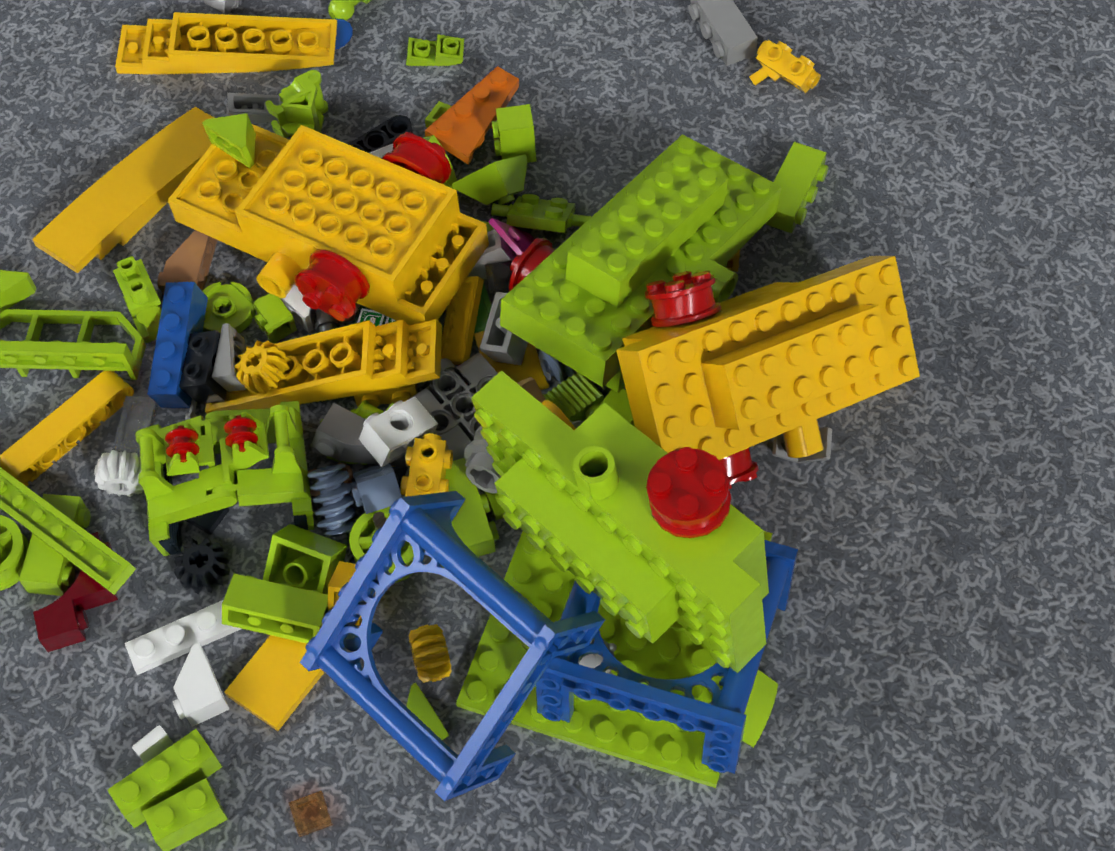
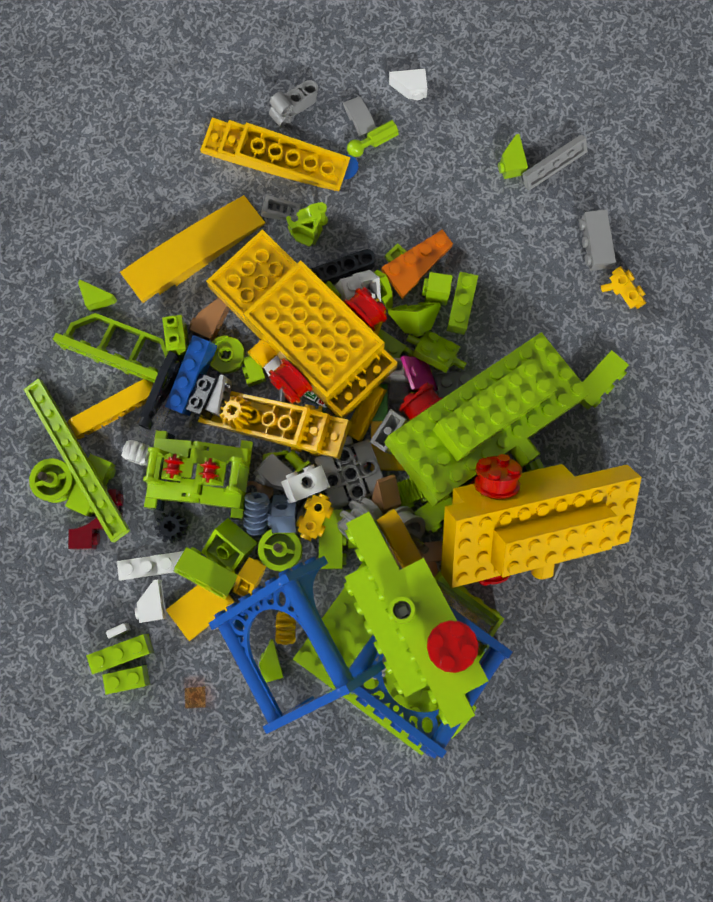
camera: 15 degrees right, 20 degrees up
lime slope [202,113,256,168] -> none
lime slope [406,34,464,66] -> none
none -> black plate [137,351,182,430]
none -> lime brick [446,272,478,335]

